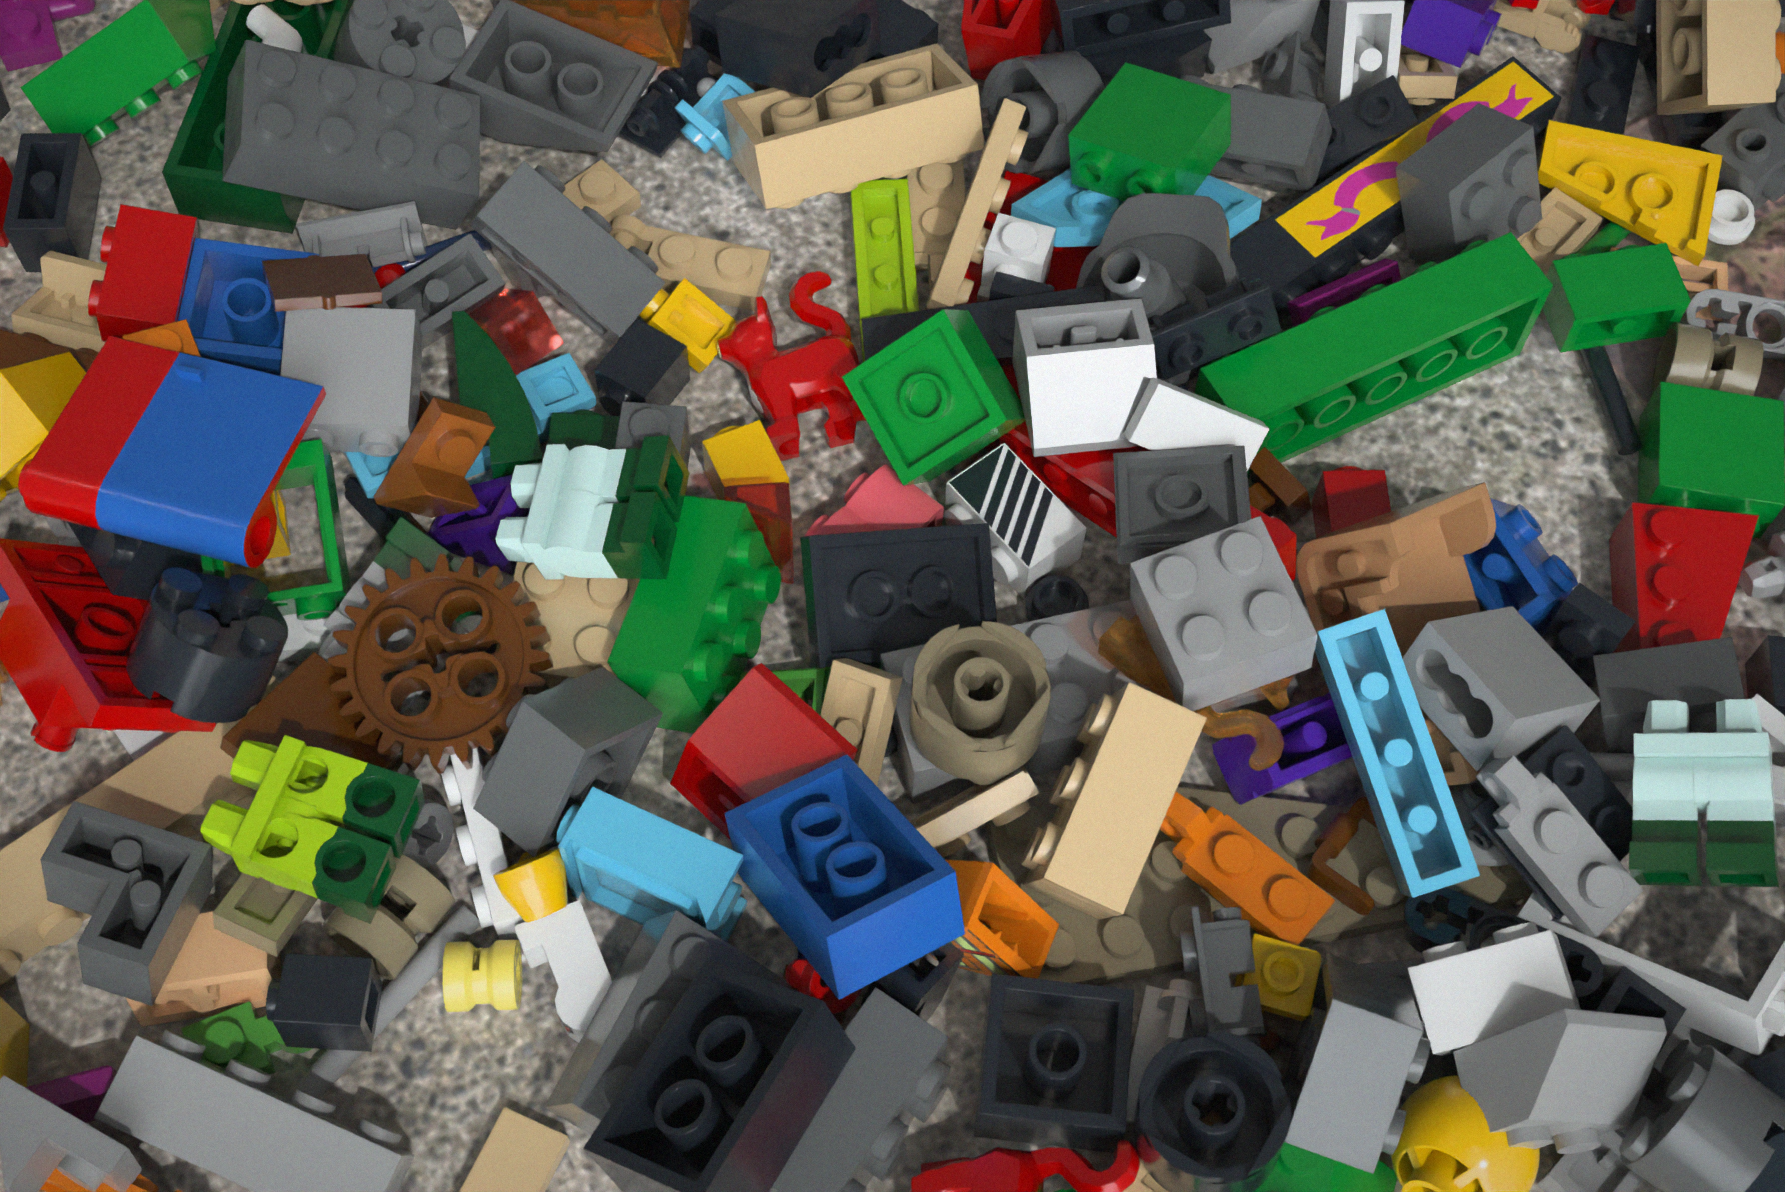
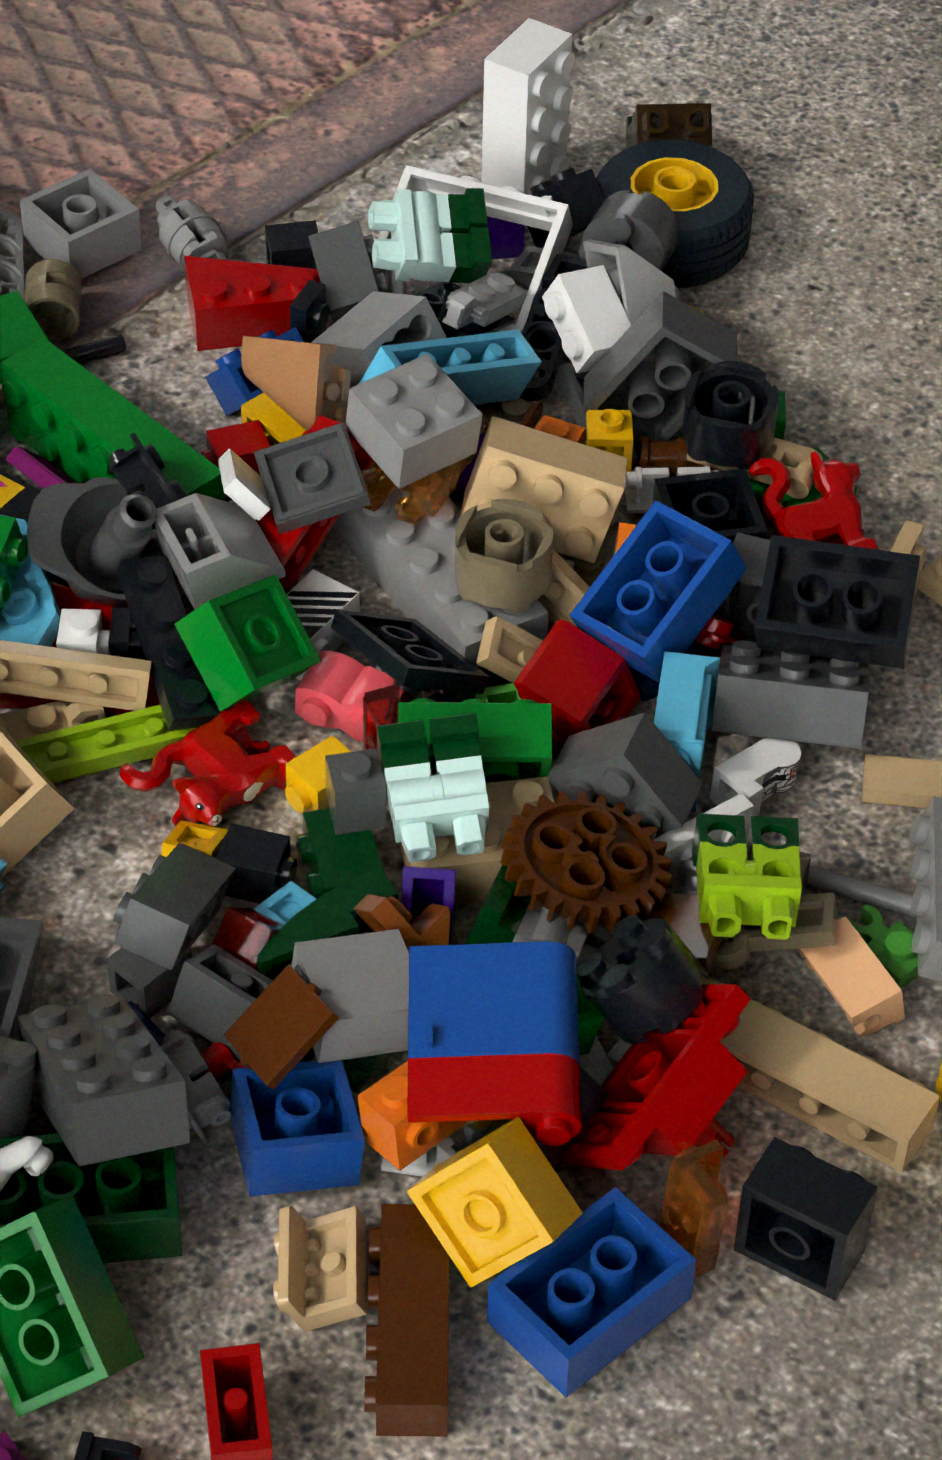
camera: 105 degrees left, 15 degrees down
black brick [3,133,101,272] -> none
dark grey brick [40,800,213,1006] -> none
red brick [88,204,199,342] -> none
black brick [266,953,383,1052] -> none
light yellow wheel [442,939,522,1012] -> none
yellow bar [493,848,568,923] -> none
tan plate [562,159,641,225] -> none
tan plate [610,214,771,311] -> none
black plate [1025,575,1089,622] -> none
dark grey hinge [1179,907,1266,1048] -> none
green piece [1637,381,1785,539] -> none

